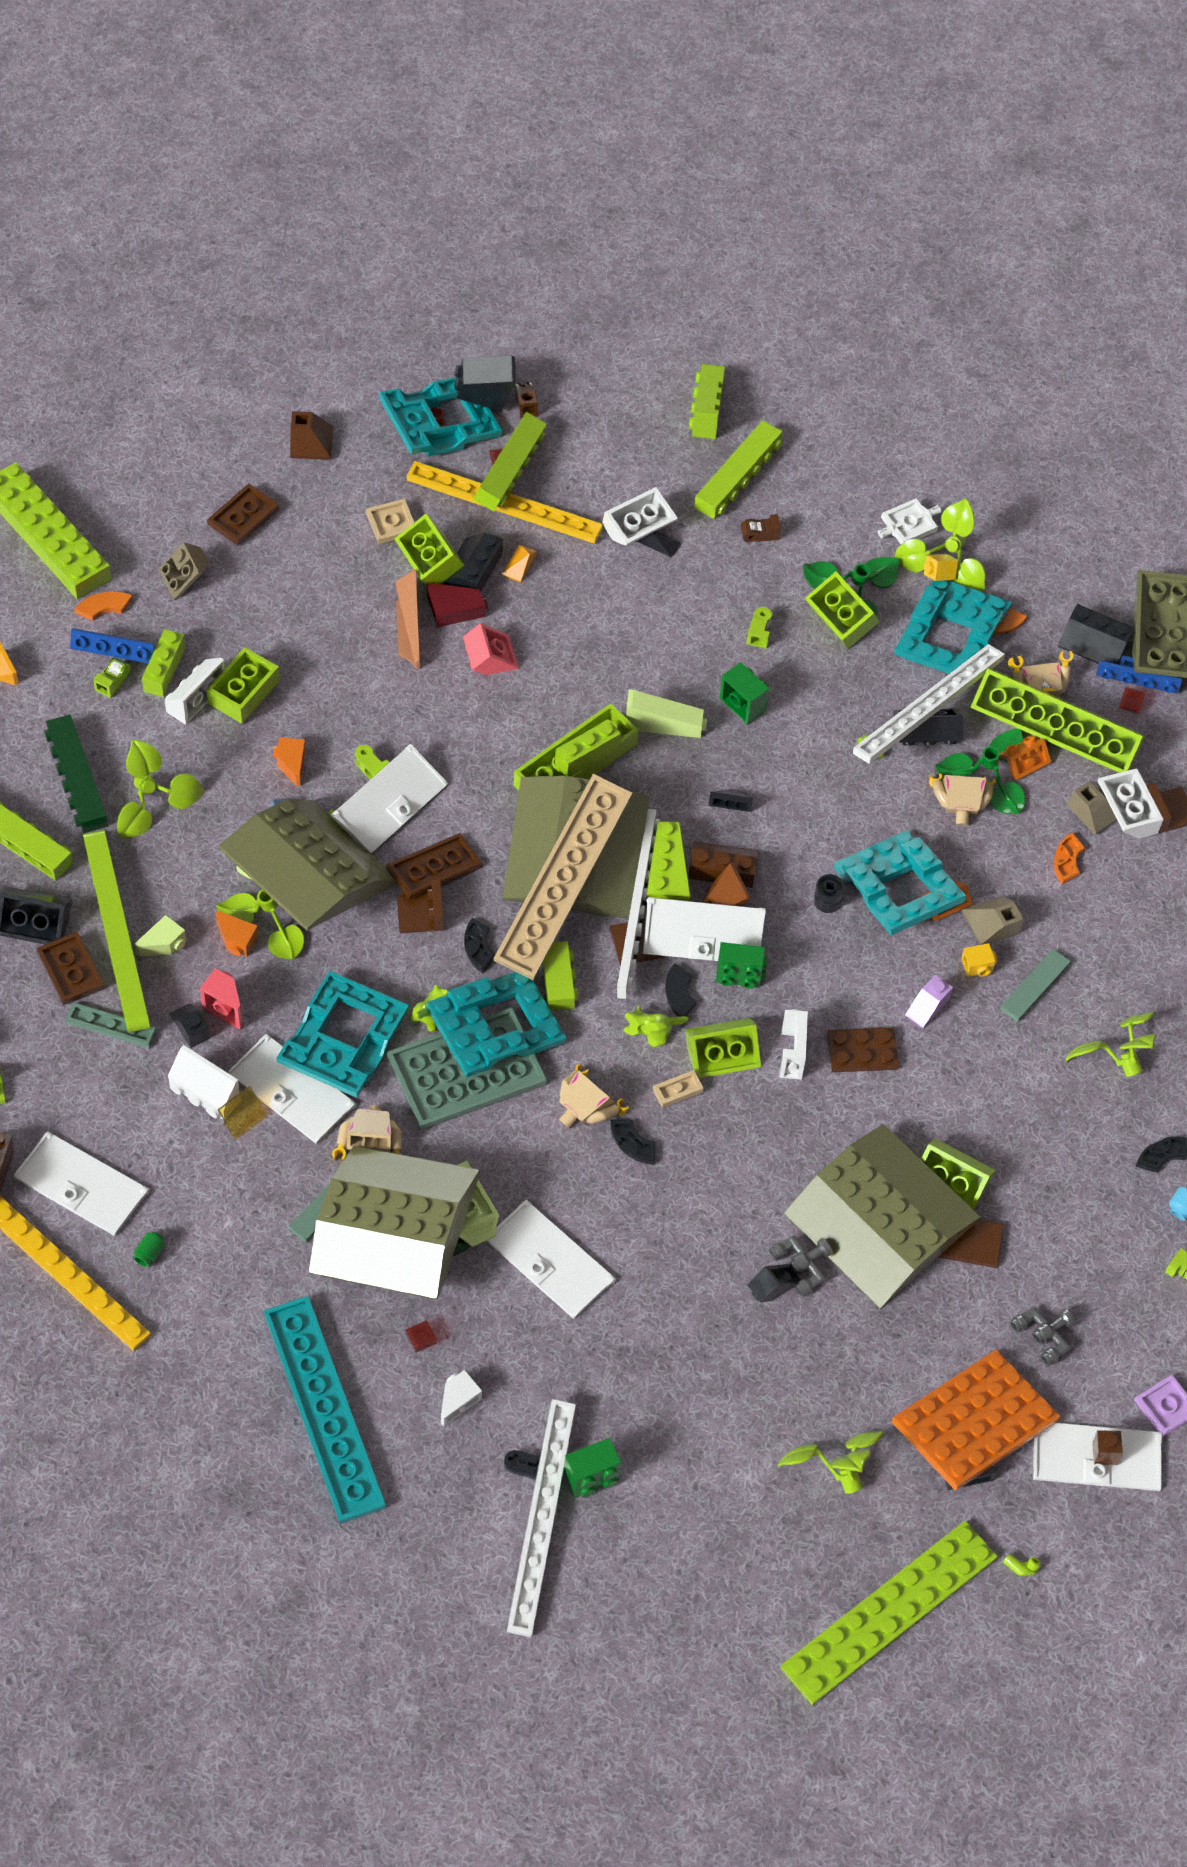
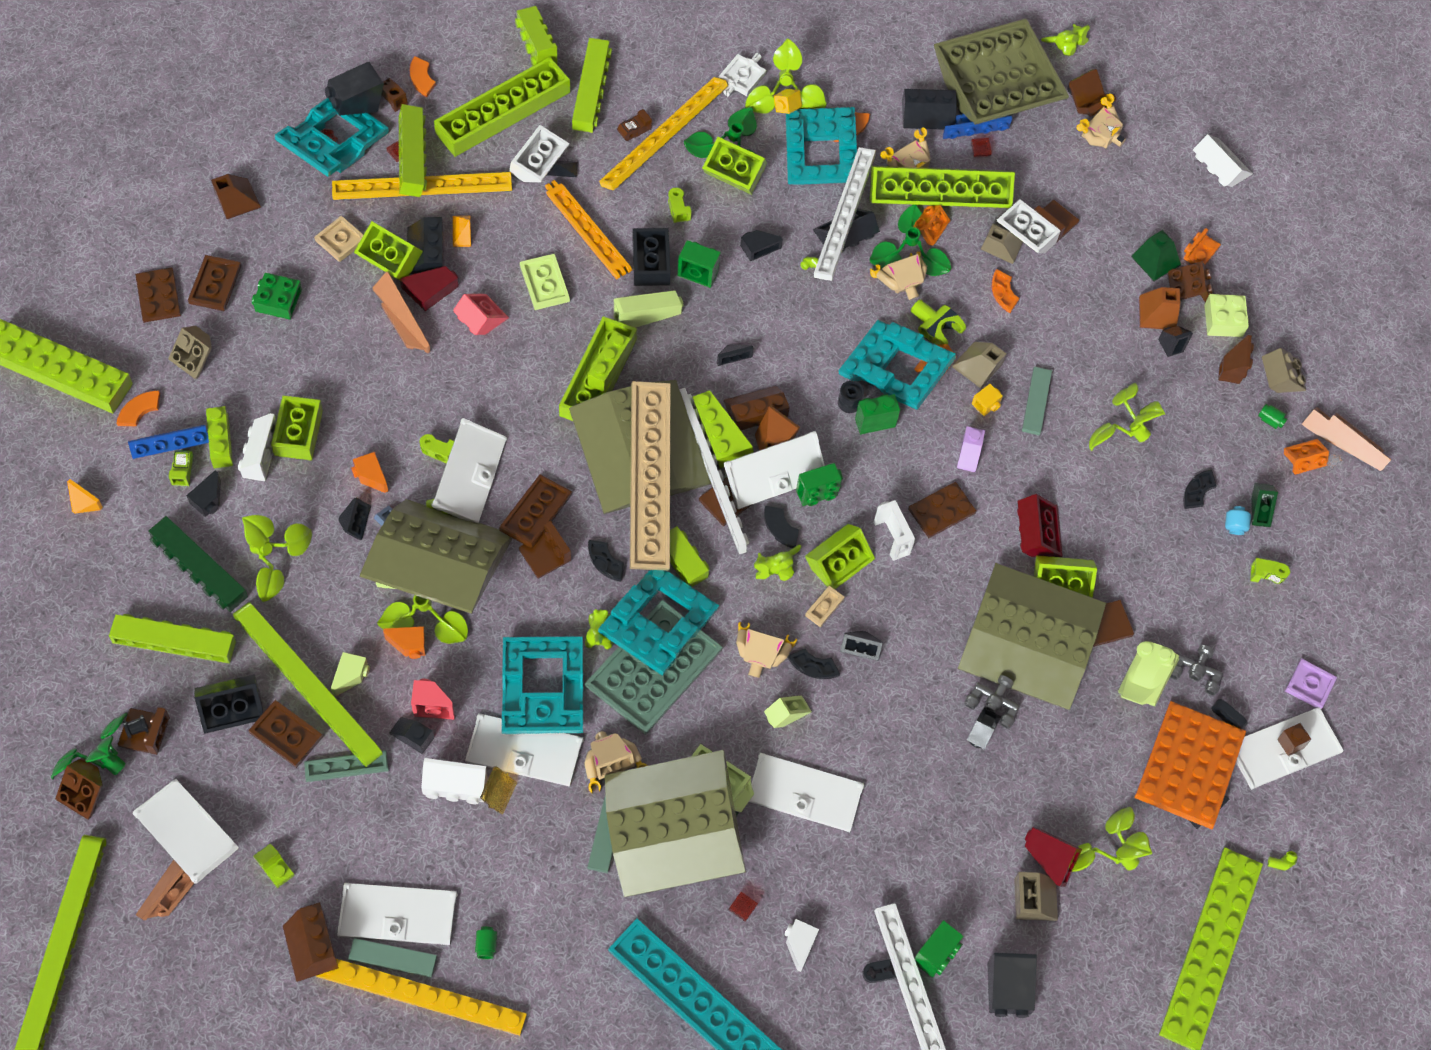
camera: 30 degrees left, 5 degrees up
none -> reddish brown plate [135,267,181,323]
none -> black slope [186,470,221,517]
none -> green brick [252,273,302,320]
none -> black slope [338,497,371,540]
none -> sand green tile [348,938,437,977]
none -> orange tile [410,56,436,97]
none -> lime brick [434,57,570,157]
none -> yellowish green plate [520,254,570,310]
none -> light orange hinge [545,180,632,279]
none -> yellow plate [599,77,728,191]
none -> black brick [632,228,671,286]
none -> black slope [740,230,783,262]
none -> yellowish green slope [764,695,812,728]
none -> black slope [840,631,883,661]
none -> green brick [855,394,900,435]
none -> lime connector [911,299,966,344]
none -> black slope [987,953,1037,1018]
none -> dark tan slope [1014,872,1058,921]
none -> dark red slope [1017,494,1063,557]
none -> dark red slope [1025,827,1082,887]
none -> yellowish green slope [1118,641,1179,706]
none -> black beam [1211,699,1248,729]

